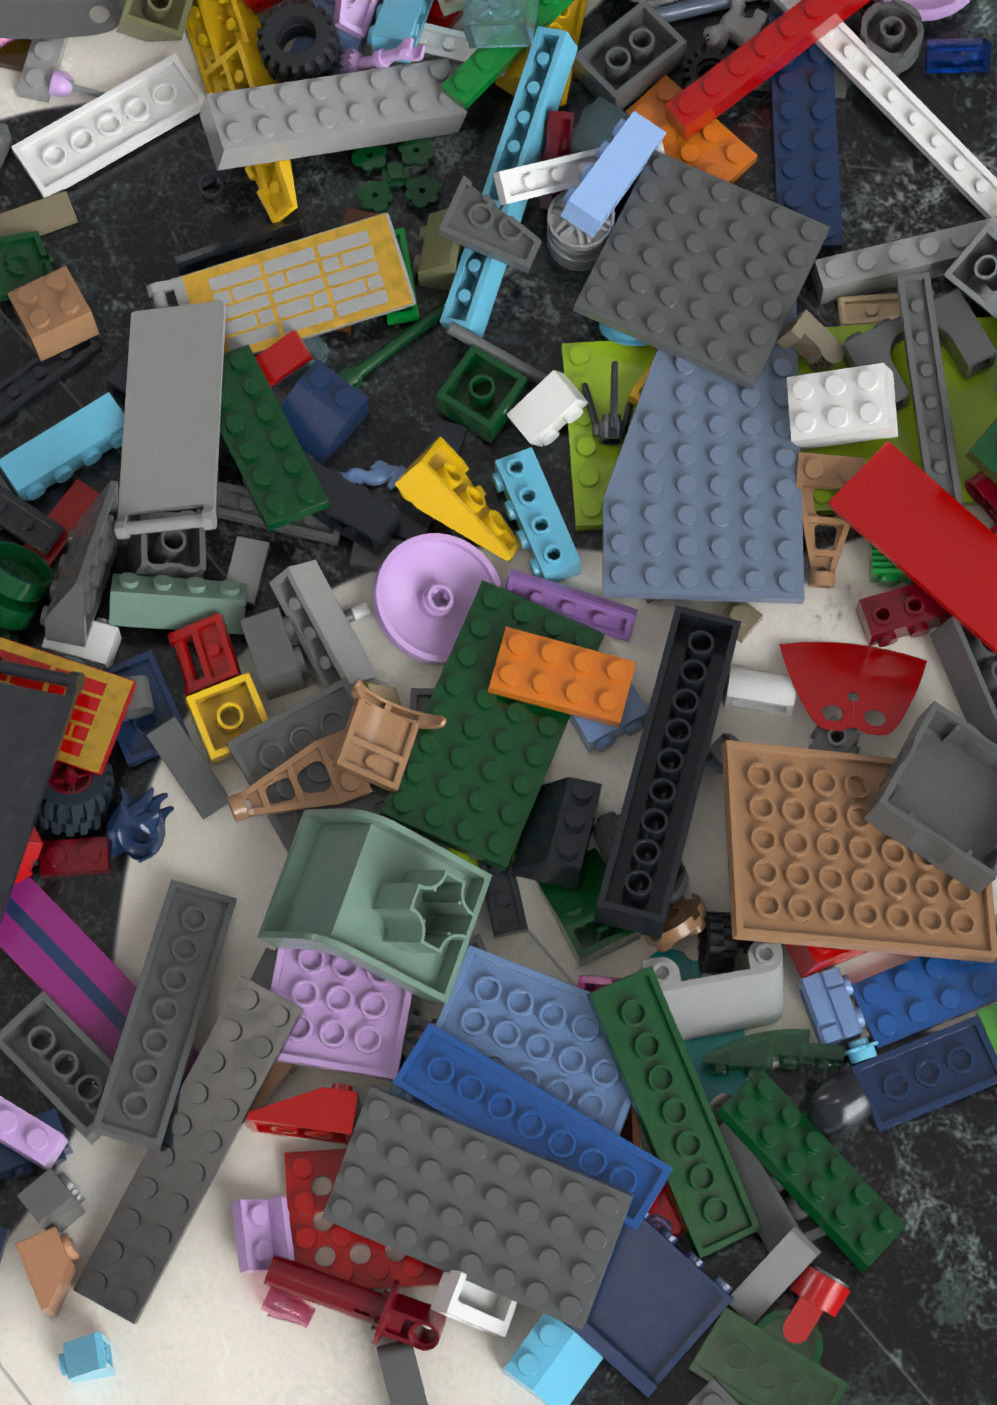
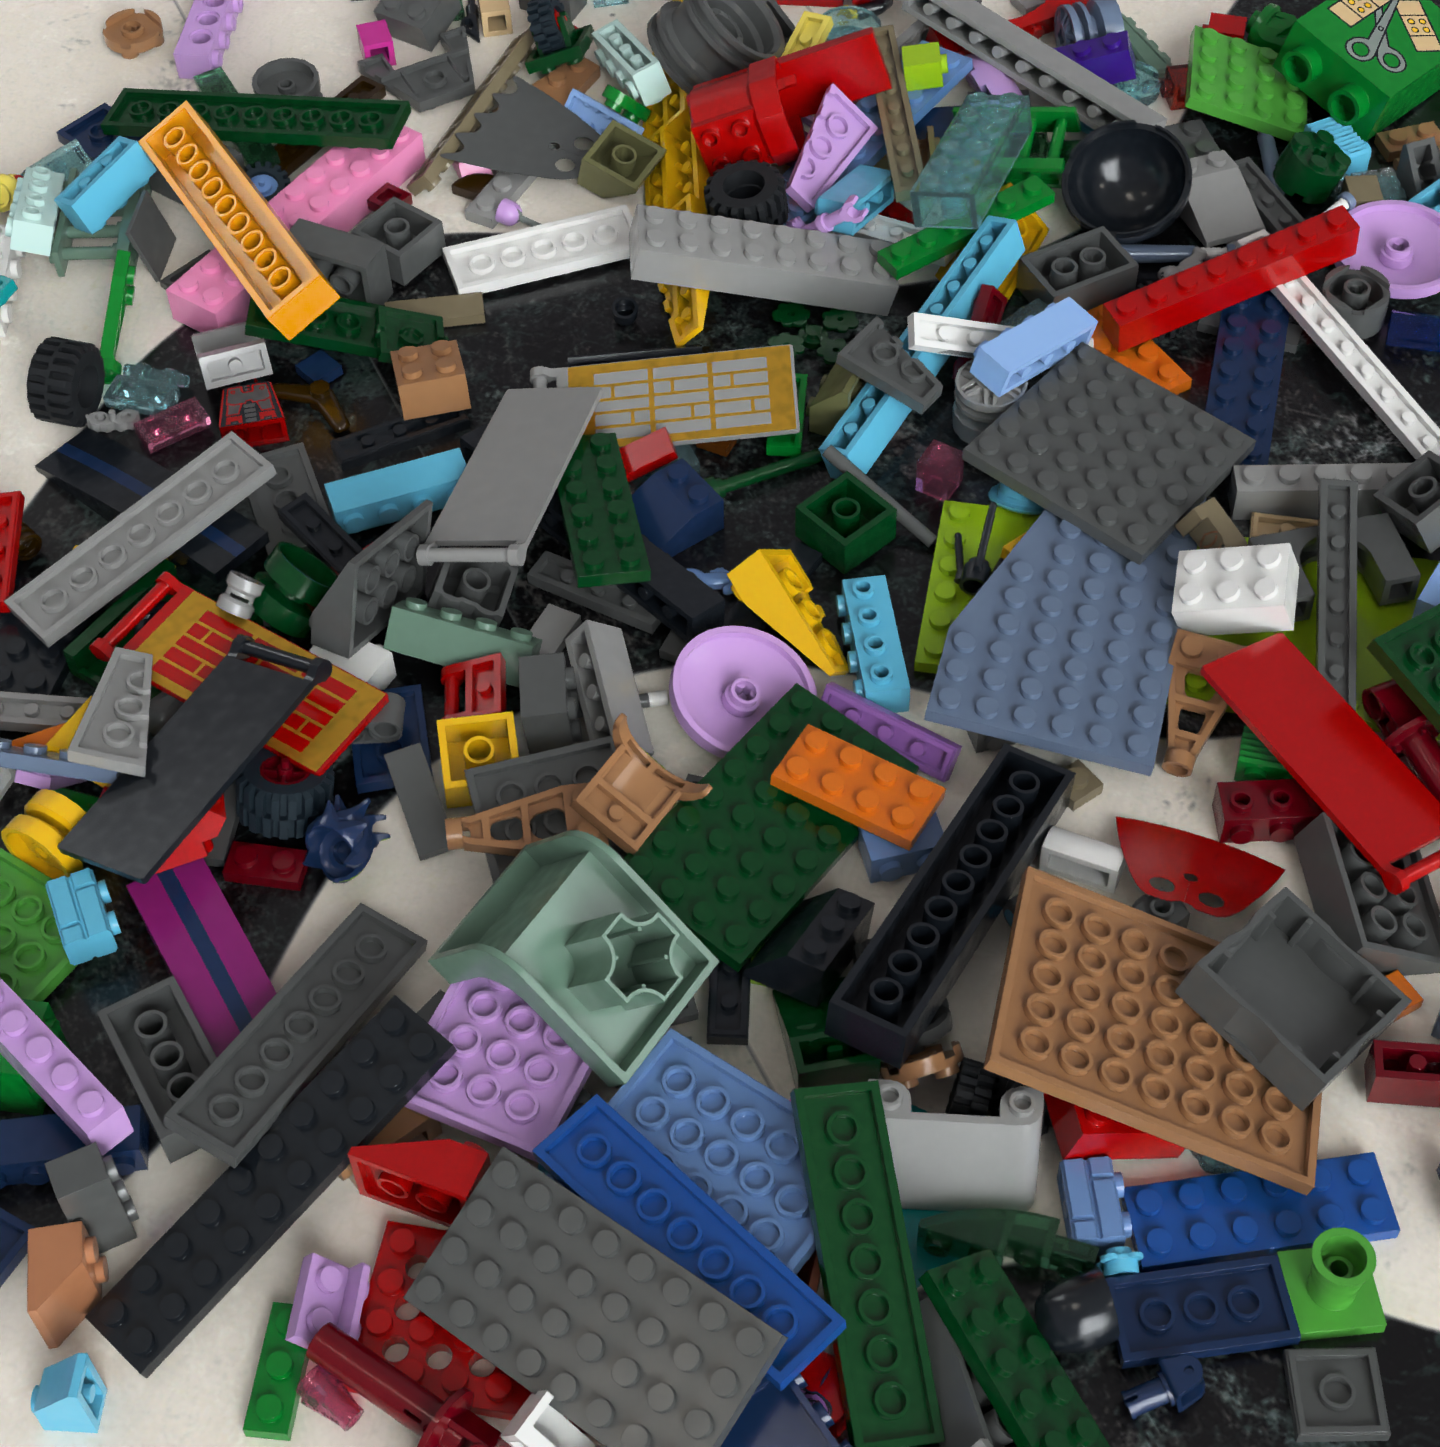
camera: 15 degrees right, 20 degrees down
white brick [506,370,589,447] -> none
none -> green plate [243,1302,309,1441]
none -> clear pink brick [915,439,964,502]
none -> dark blue piece [1120,1355,1206,1420]

